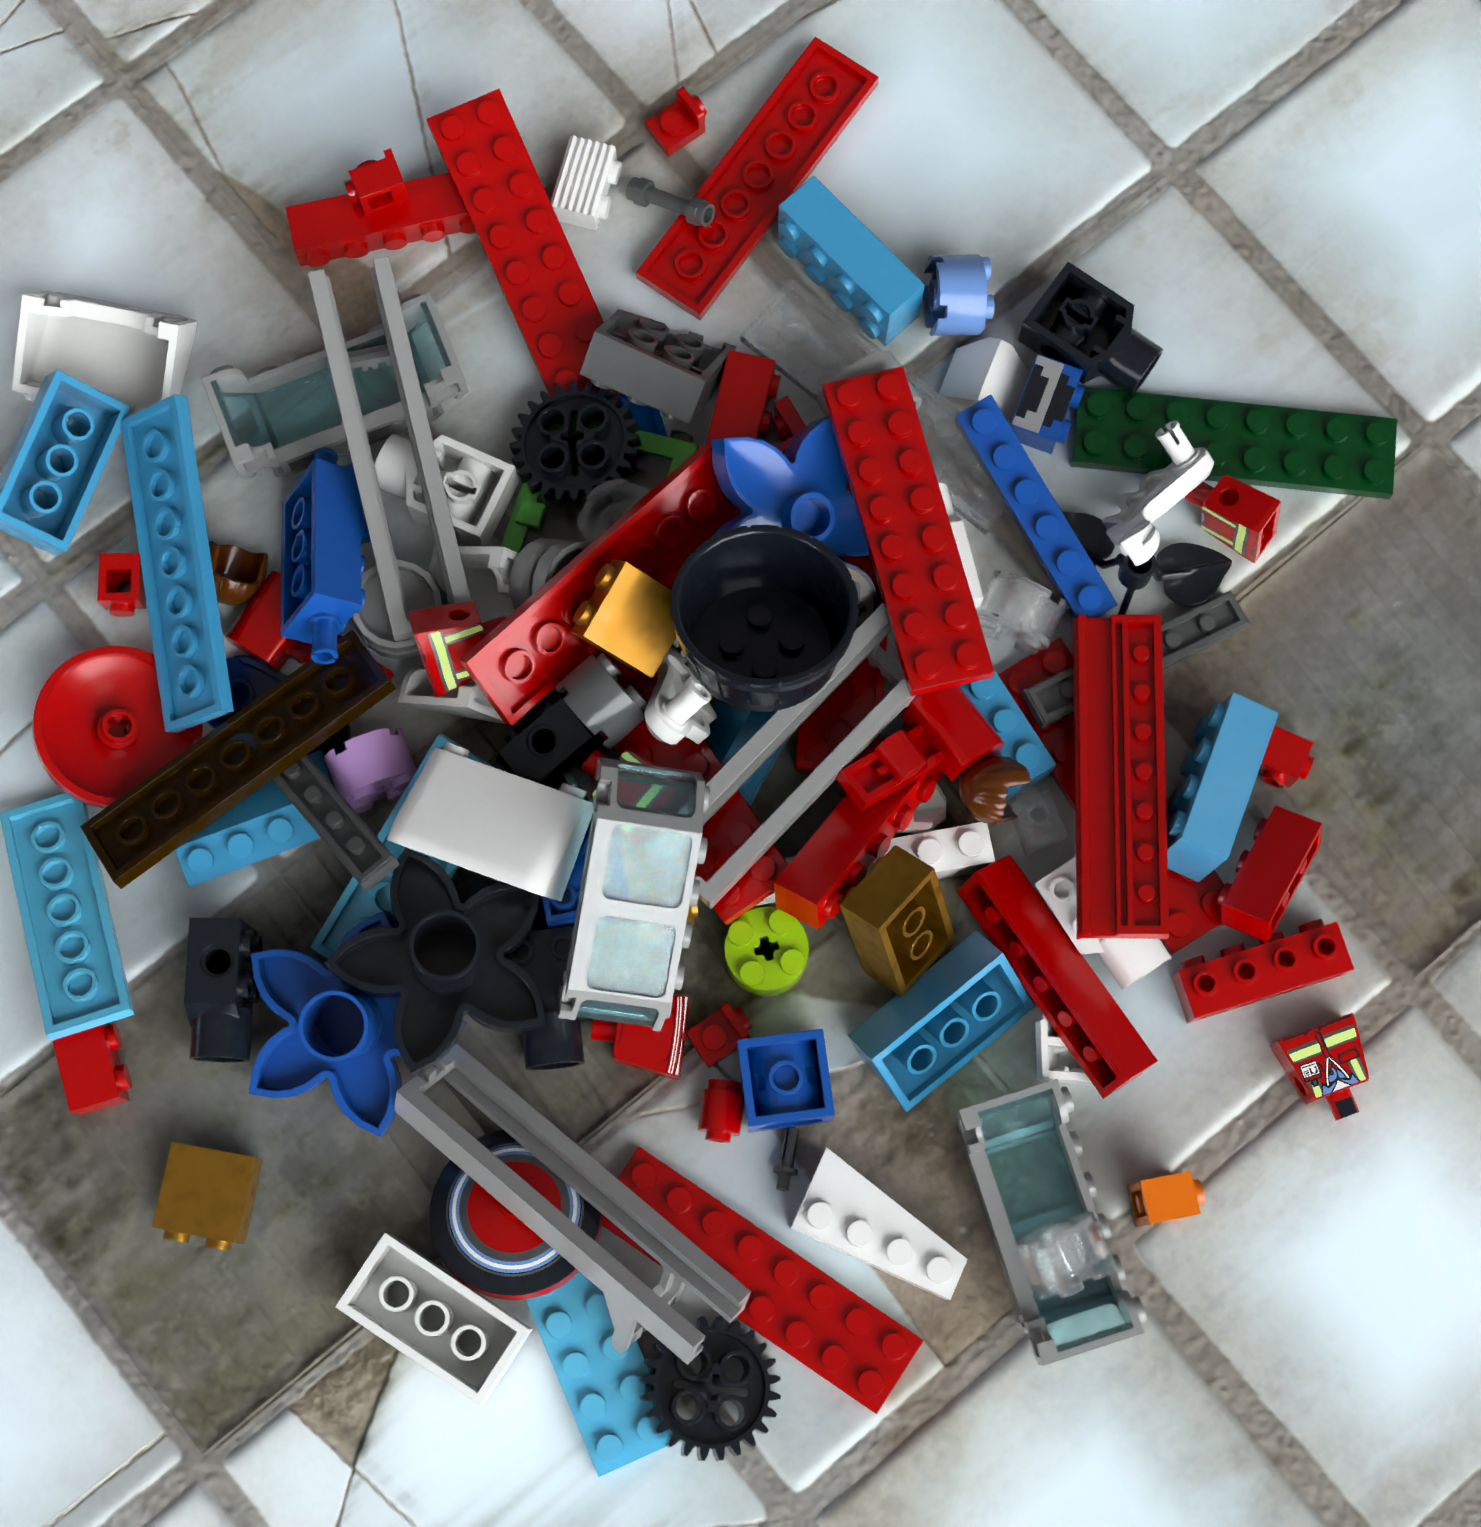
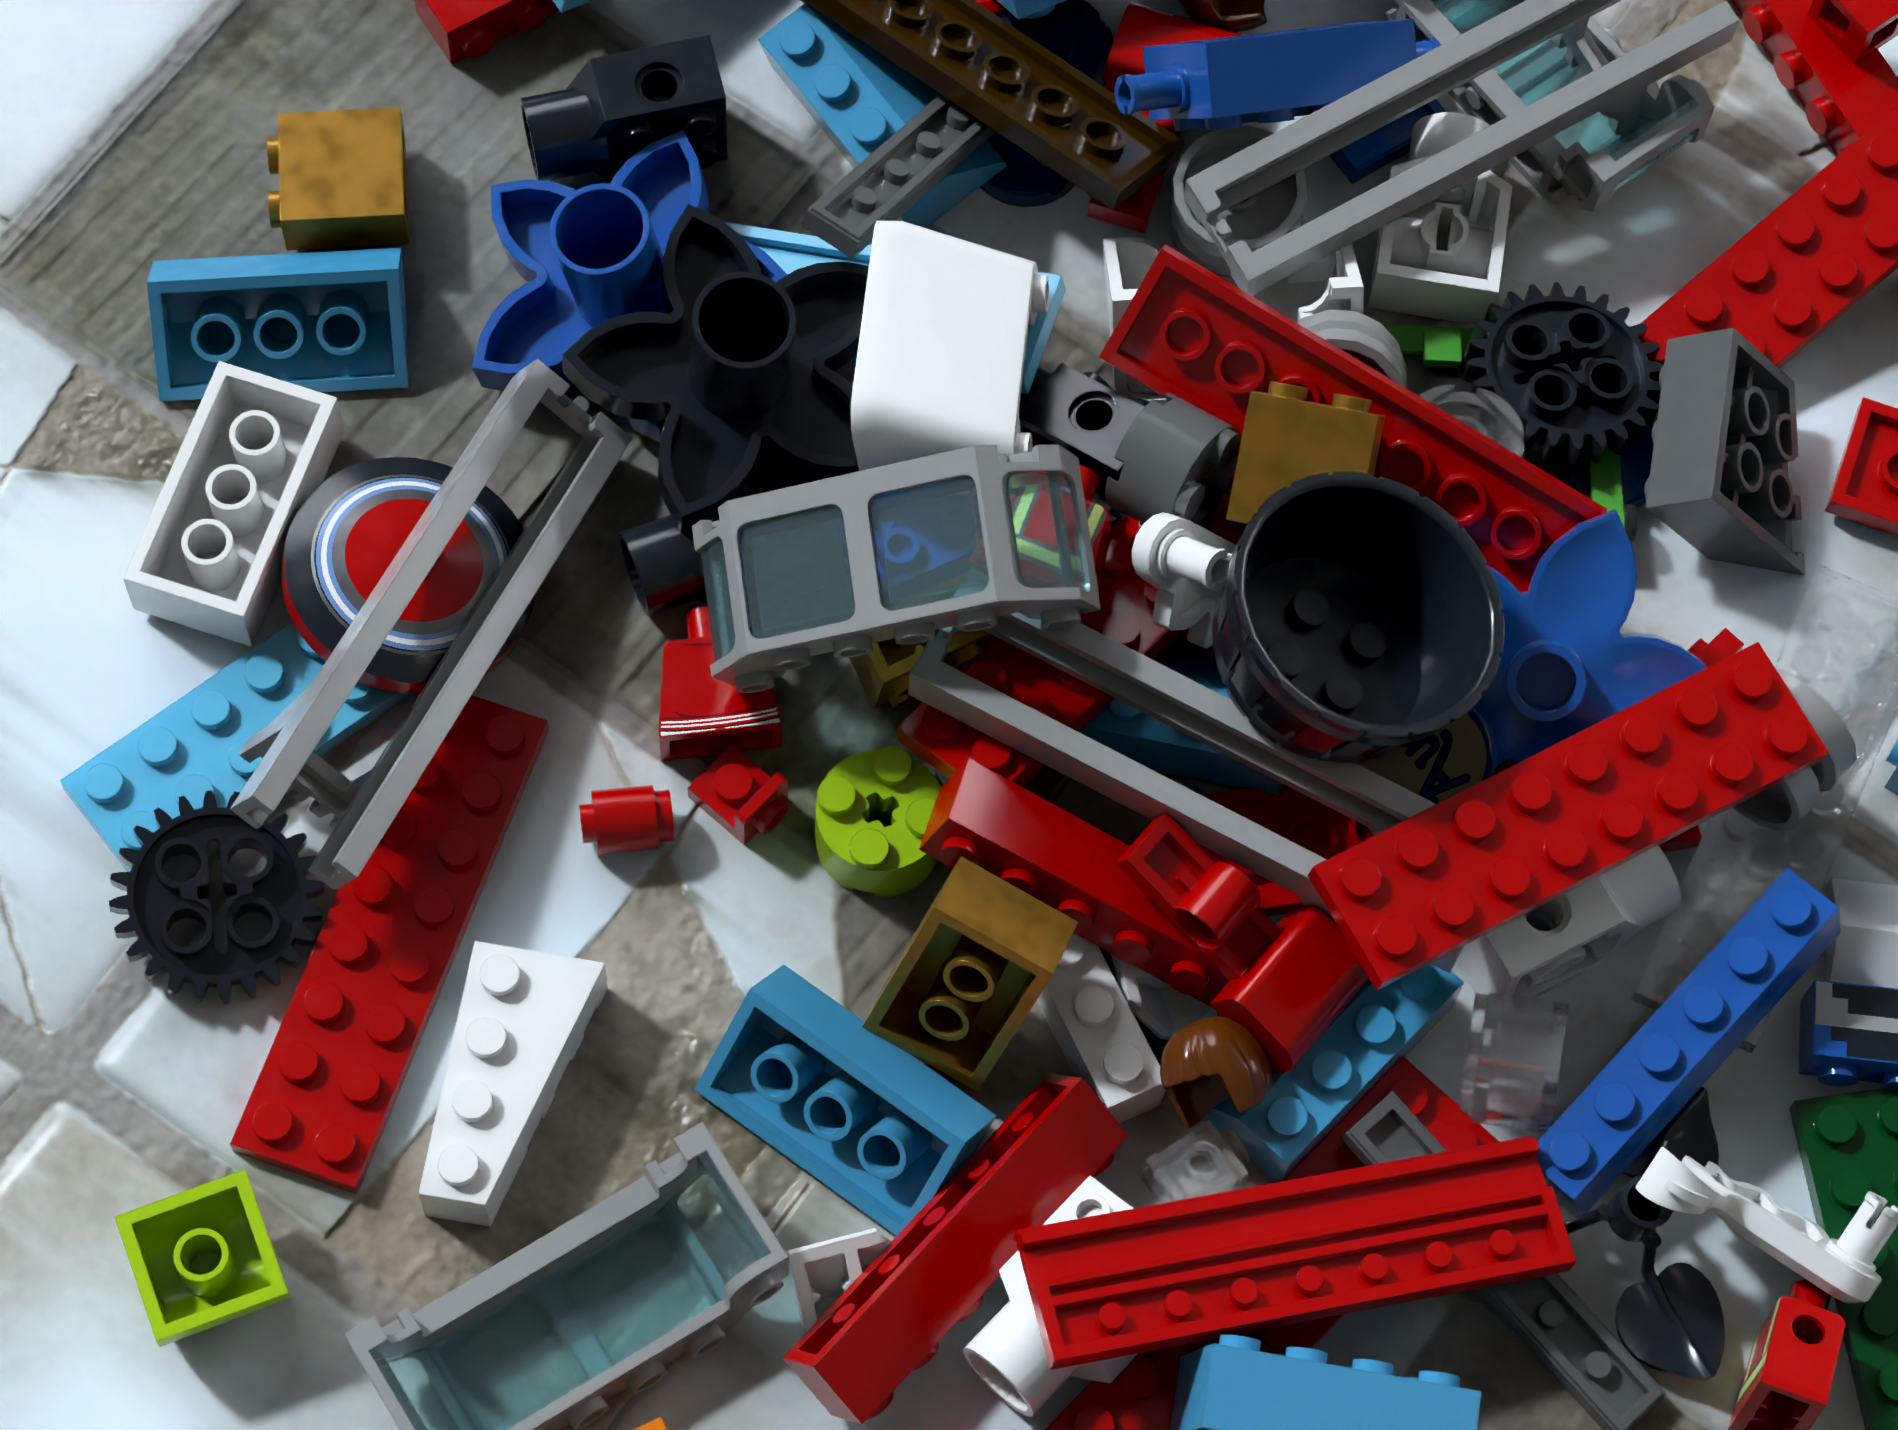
camera: 70 degrees right, 10 degrees down
lavender brick [324,728,417,814] -> none
red torso [408,601,507,697] -> none
red brick [705,350,781,448] -> none
blue brick [737,1029,835,1133] -> none
dark grey piece [773,1127,799,1191] -> none
clear brick [1014,1210,1117,1301] -> none
none -> lime brick [114,1169,291,1347]
none -> dark azure slope [146,248,409,401]

